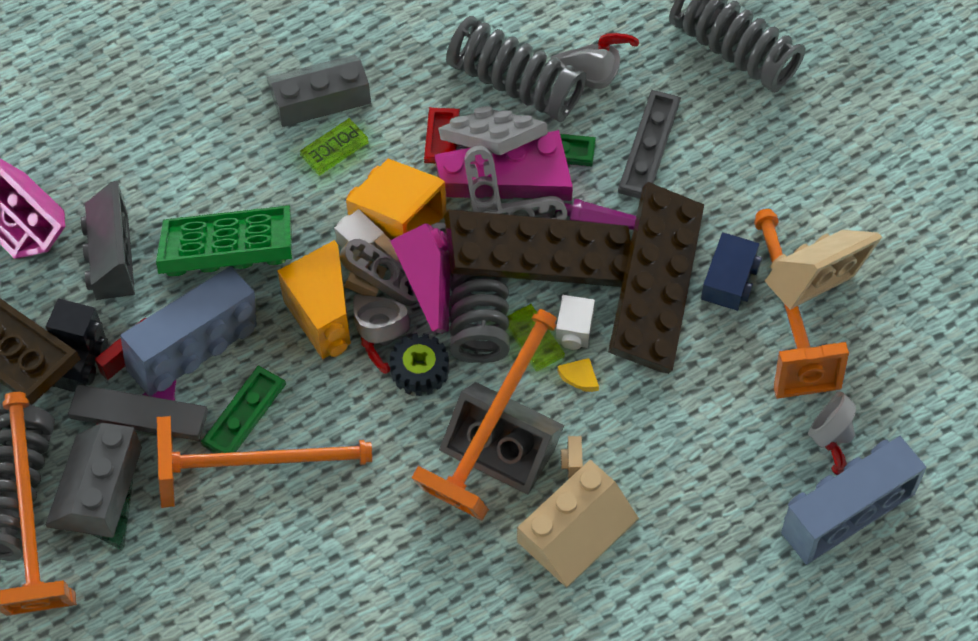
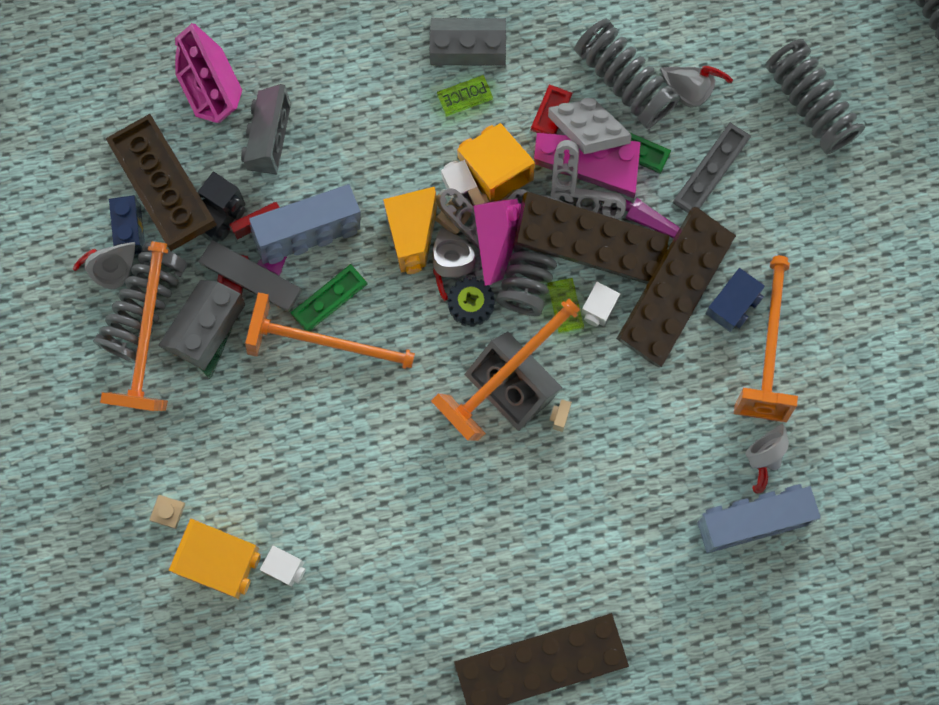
camera: 20 degrees right, 15 degrees up
green plate [156,205,292,276] -> none
tan slope [517,460,639,588] -> none
yellow tile [557,358,599,392] -> none
tan slope [765,230,883,310] -> none

